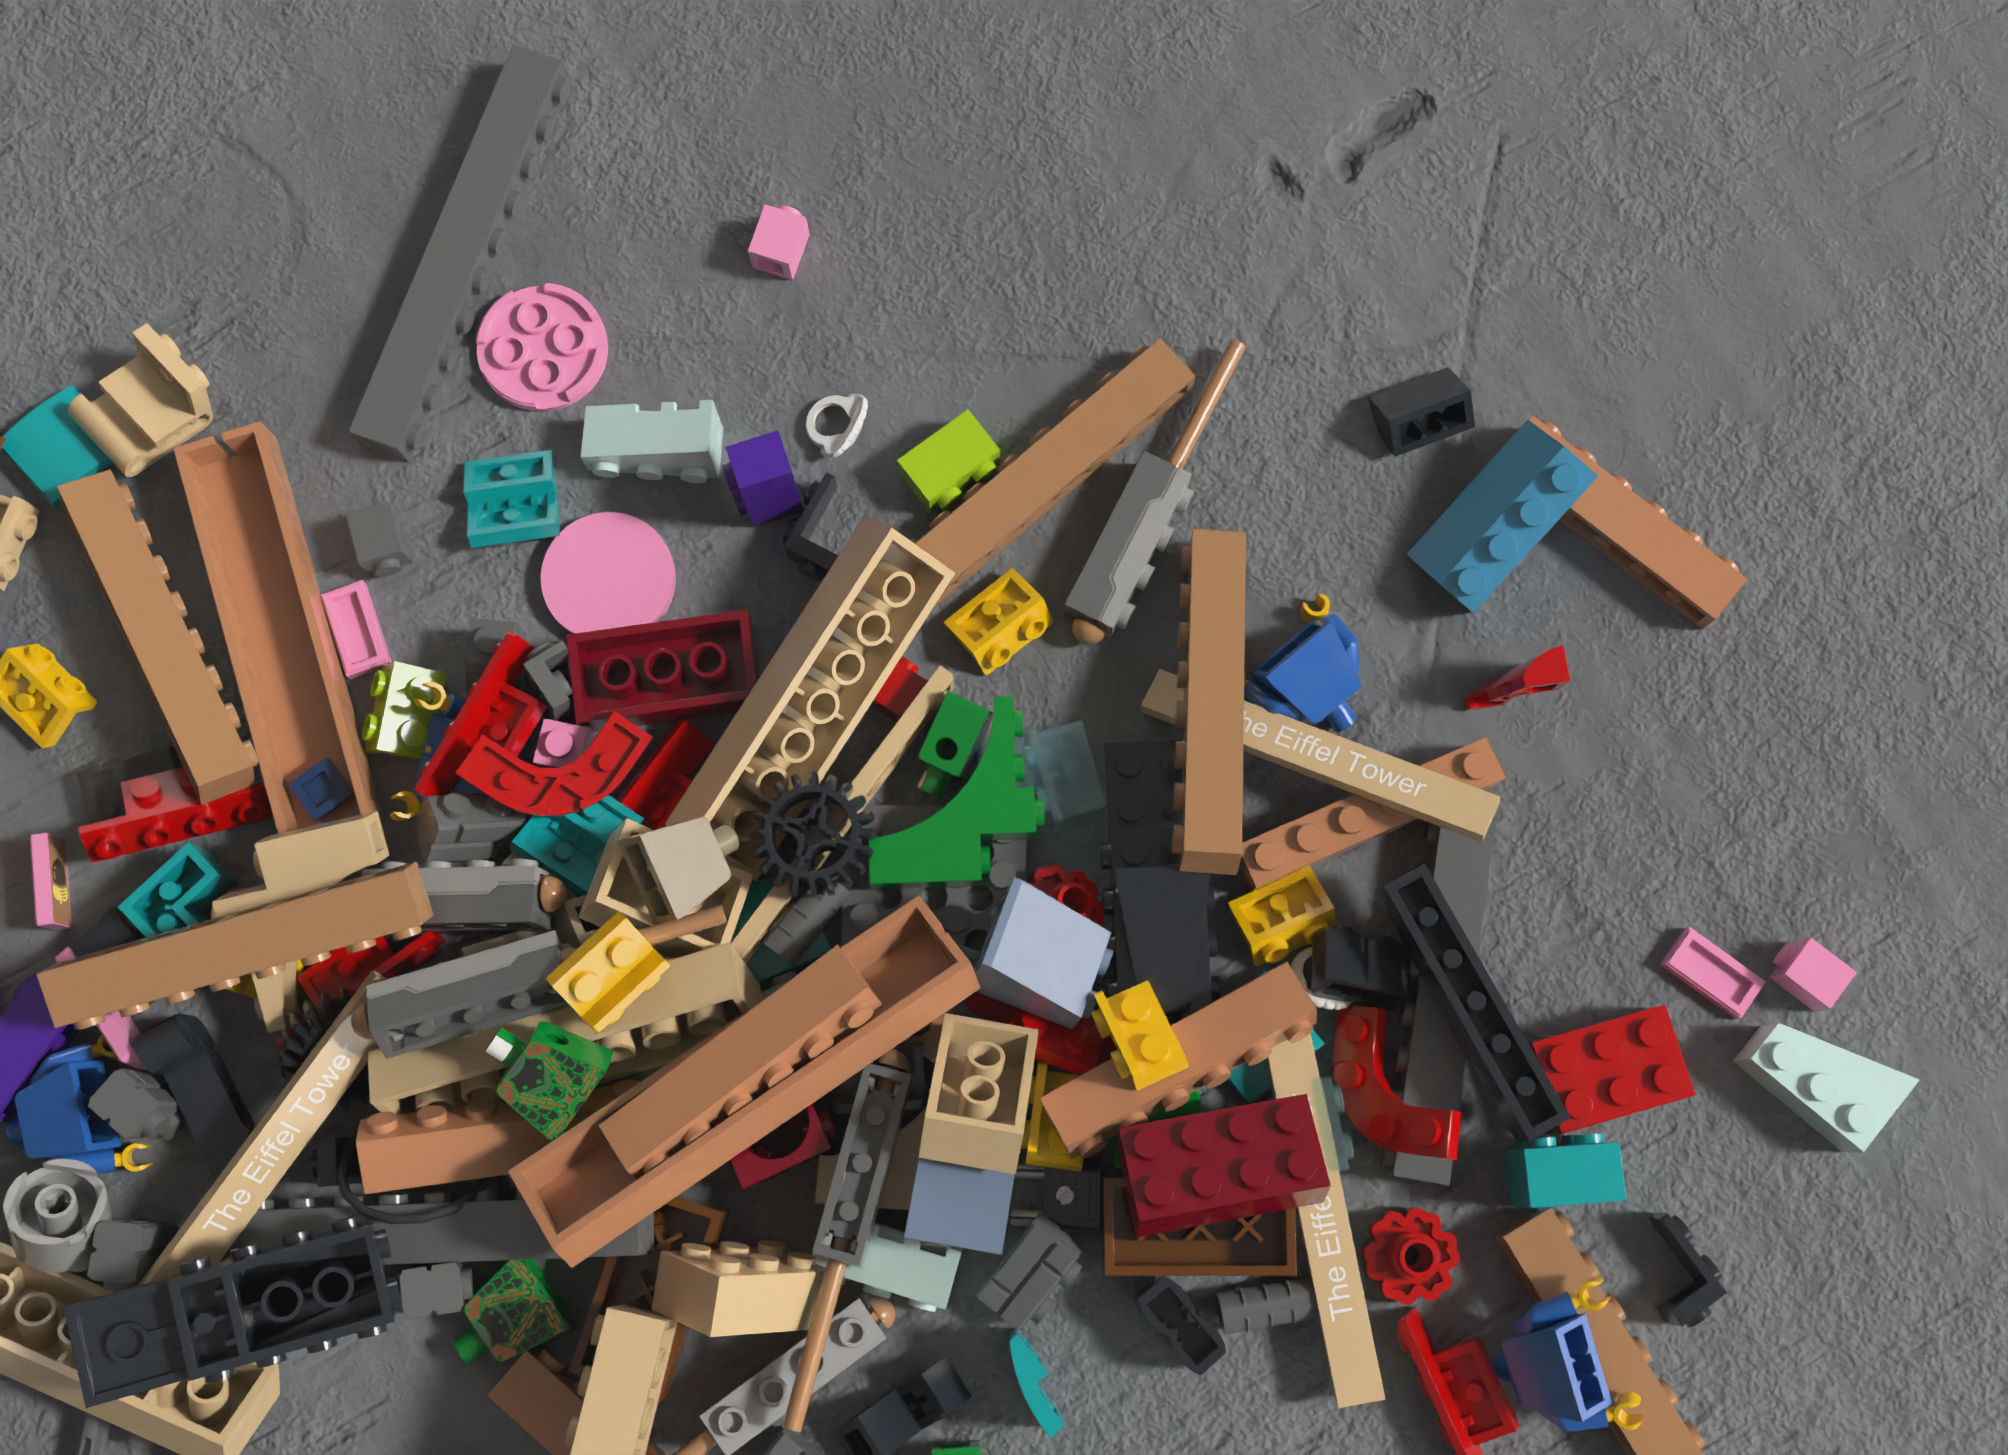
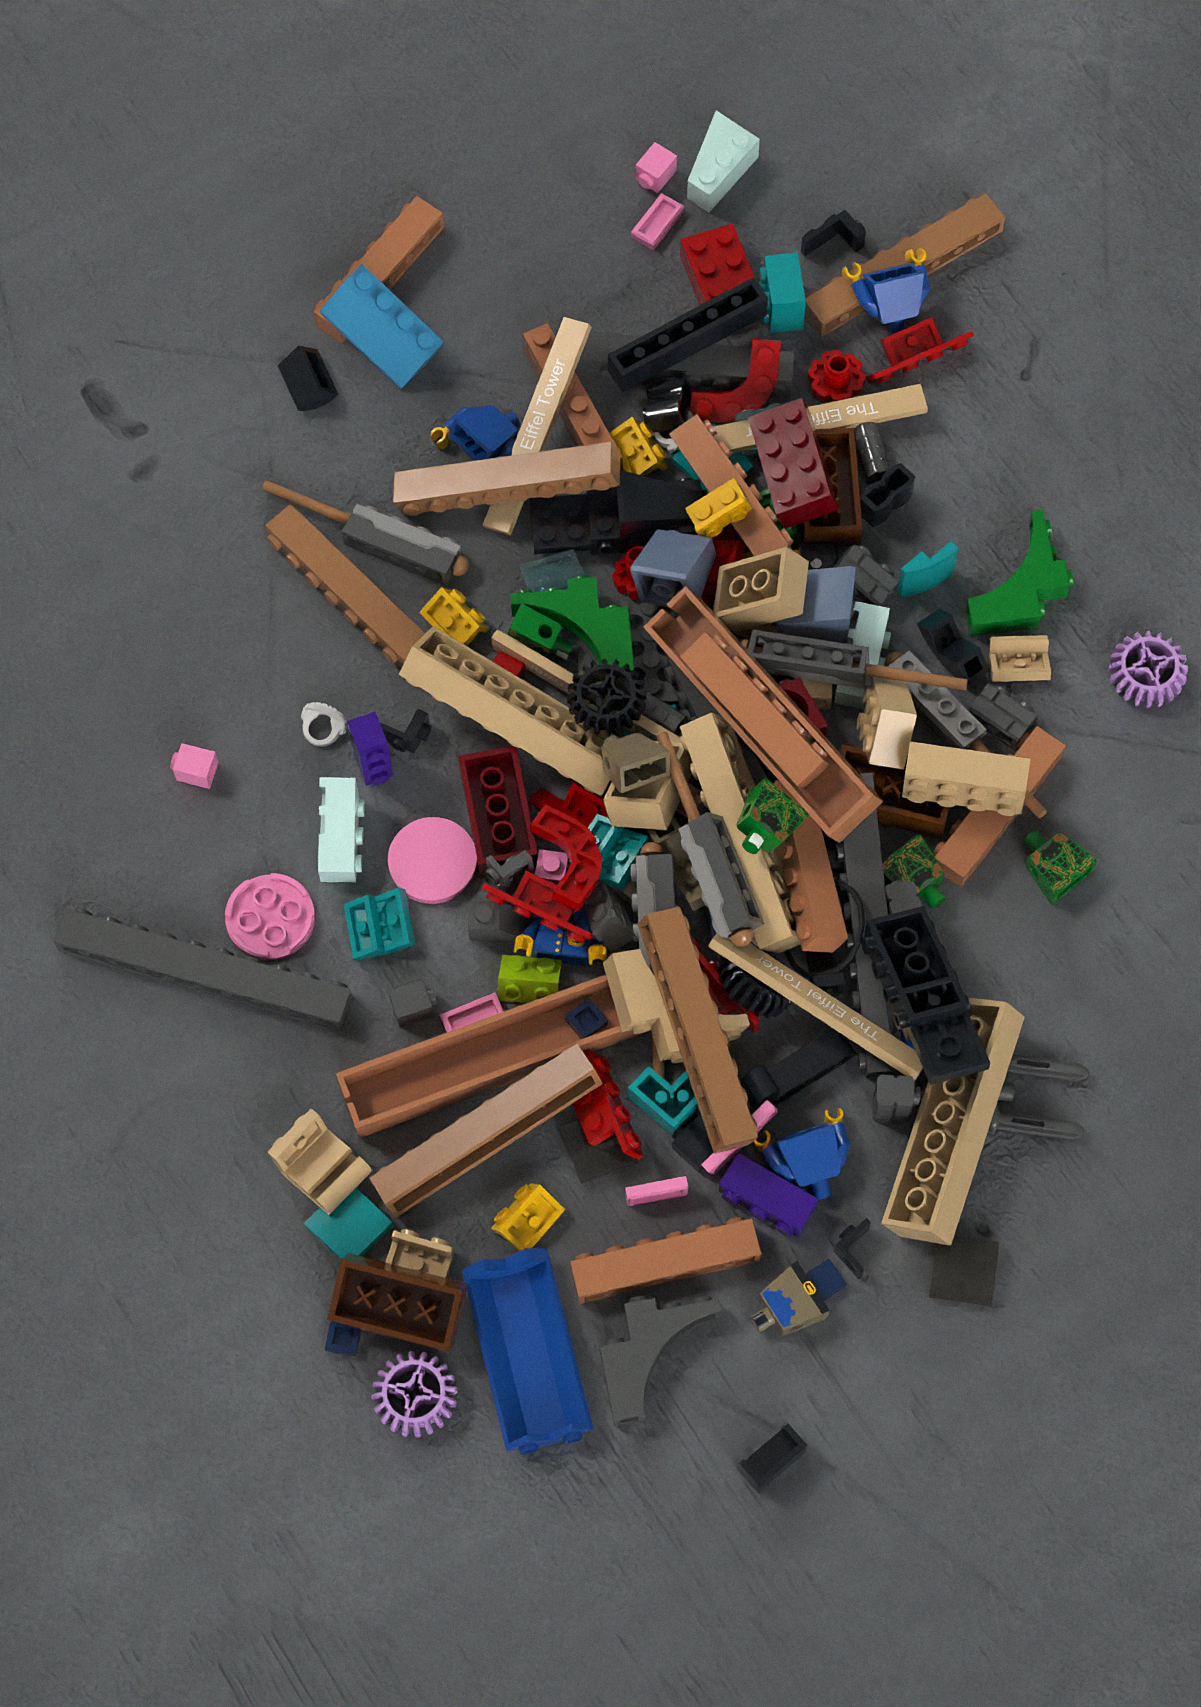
camera: 90 degrees left, 10 degrees down
light grey brick [3,1159,113,1273] -> none
dark grey brick [88,1069,186,1140] -> none
yellow bracket [545,911,670,1033] -> none
lime brick [897,409,1000,514] -> none
red slope [1463,645,1570,711] -> none

